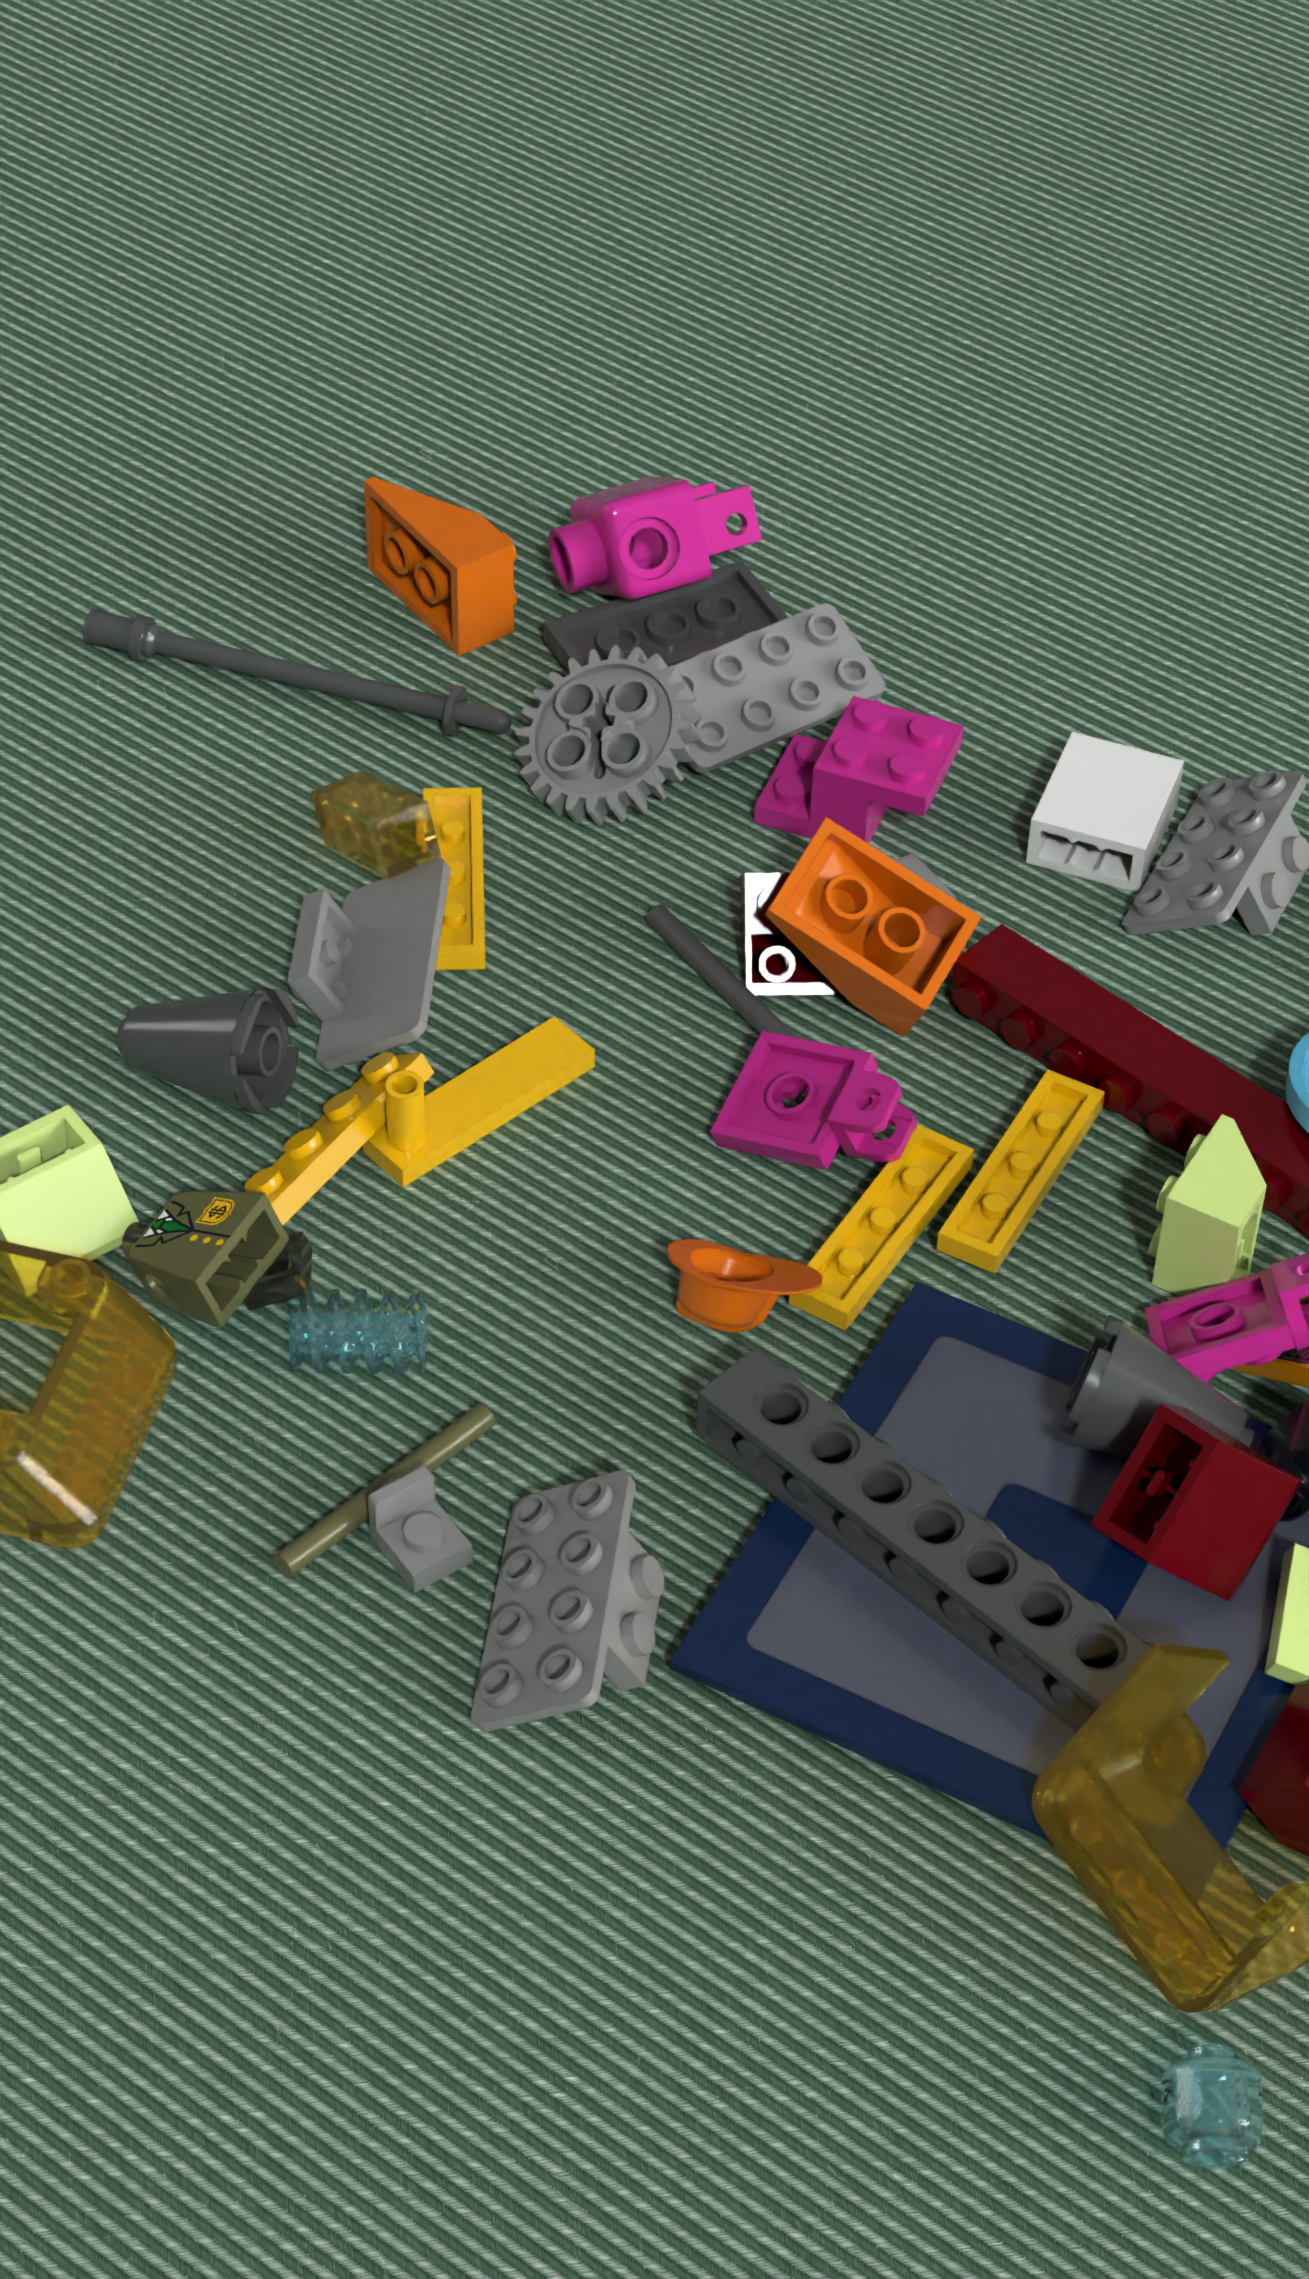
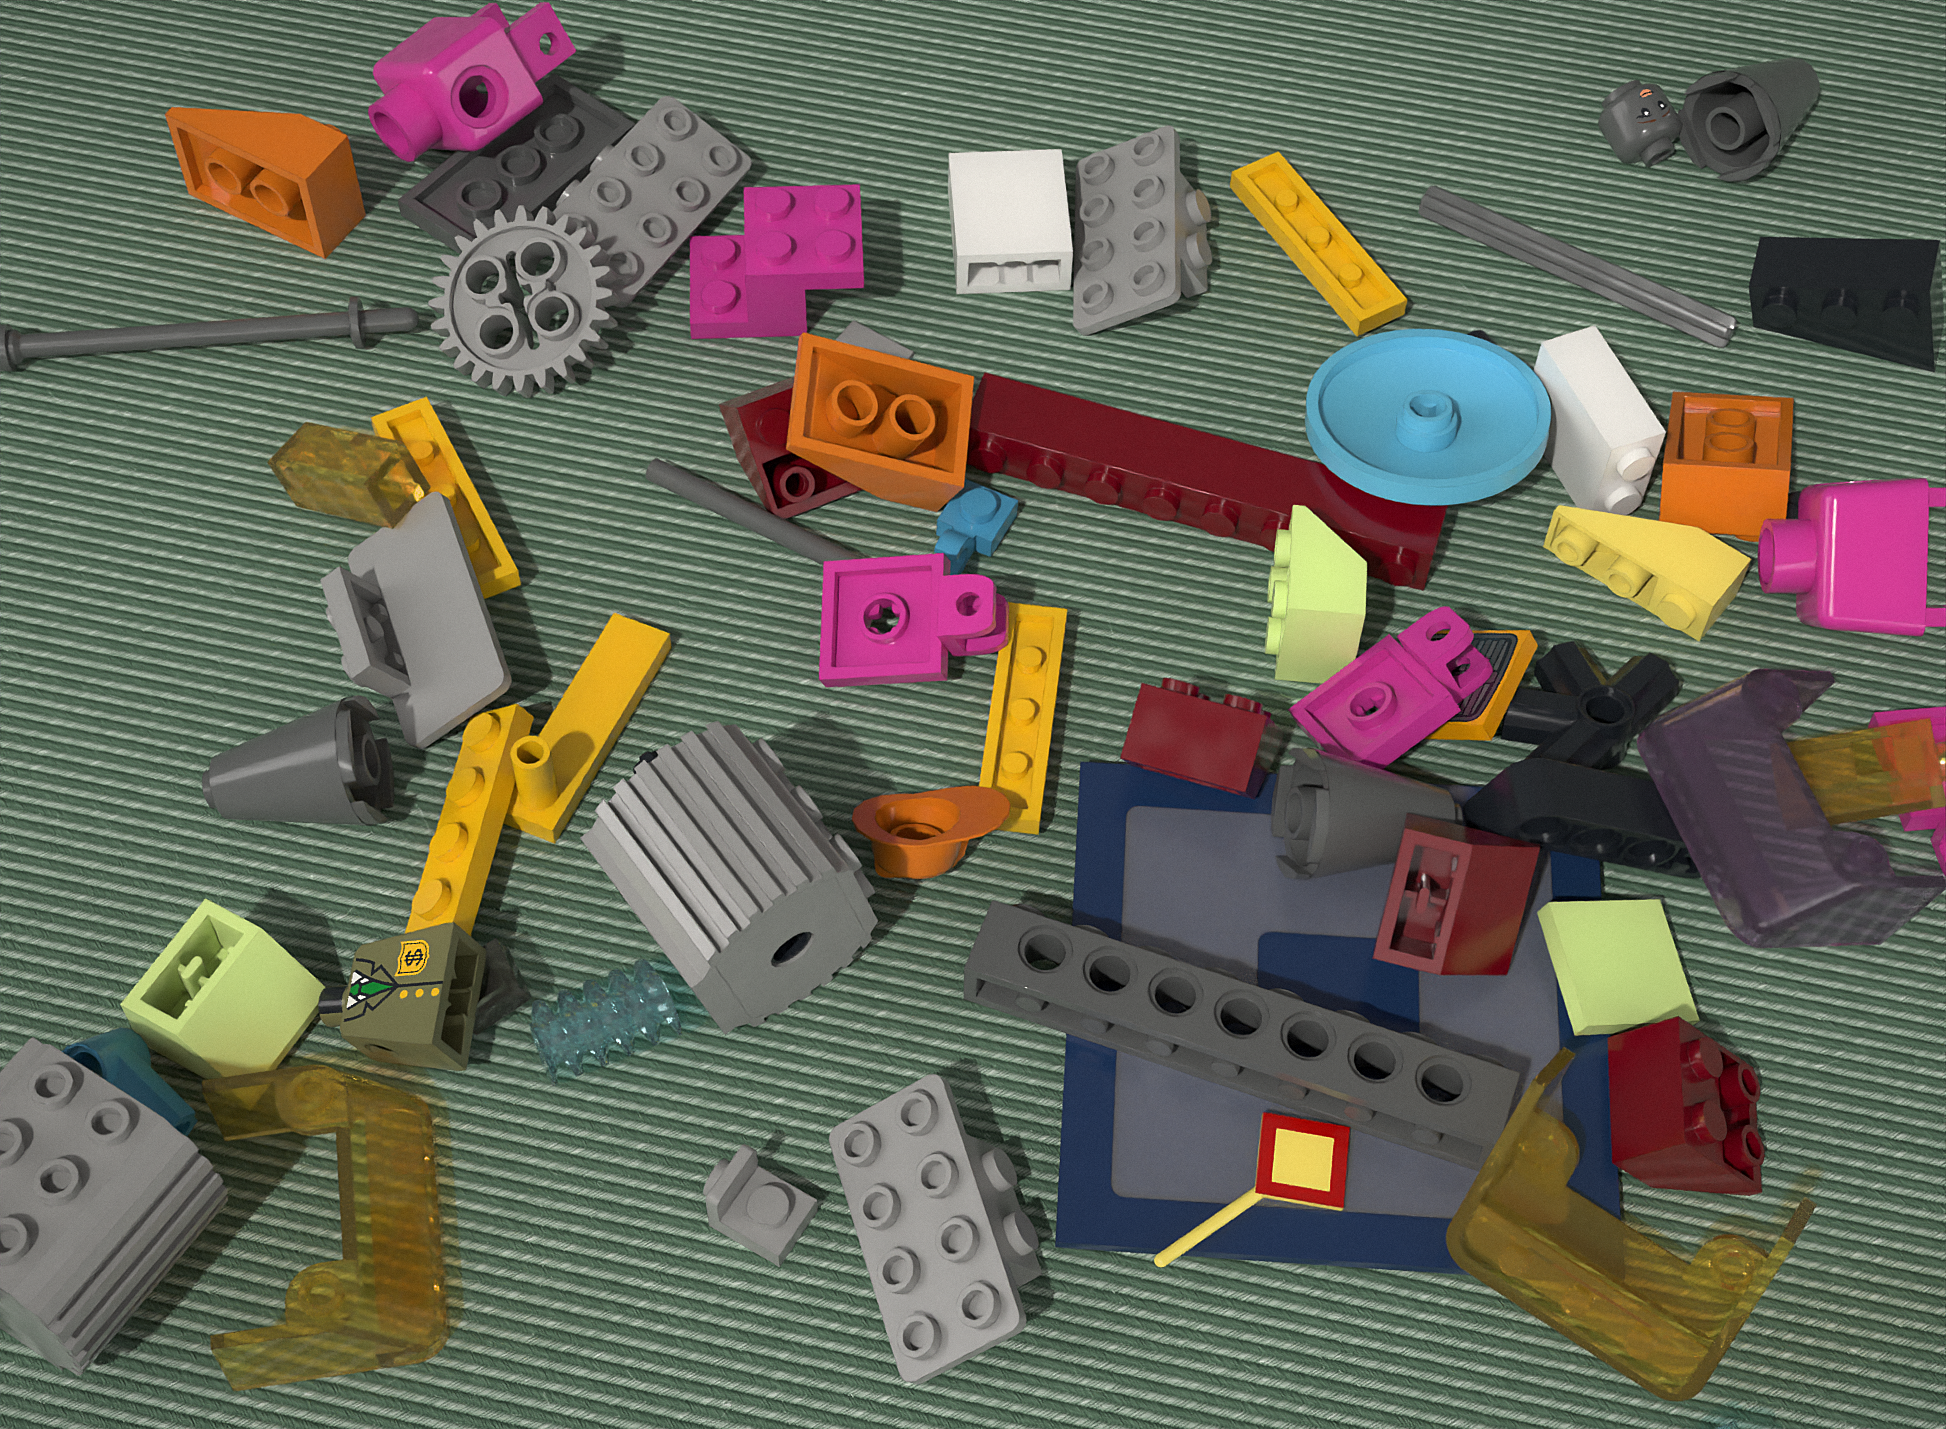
camera: 25 degrees left, 10 degrees up
olive bar [273,1403,496,1578] -> none
yellow plate [936,1069,1105,1274] -> none
none -> light grey piece [580,721,878,1035]
none -> dark azure plate [934,479,1018,575]
none -> dark red slope [1120,678,1284,800]
none -> piece [1154,1112,1350,1267]

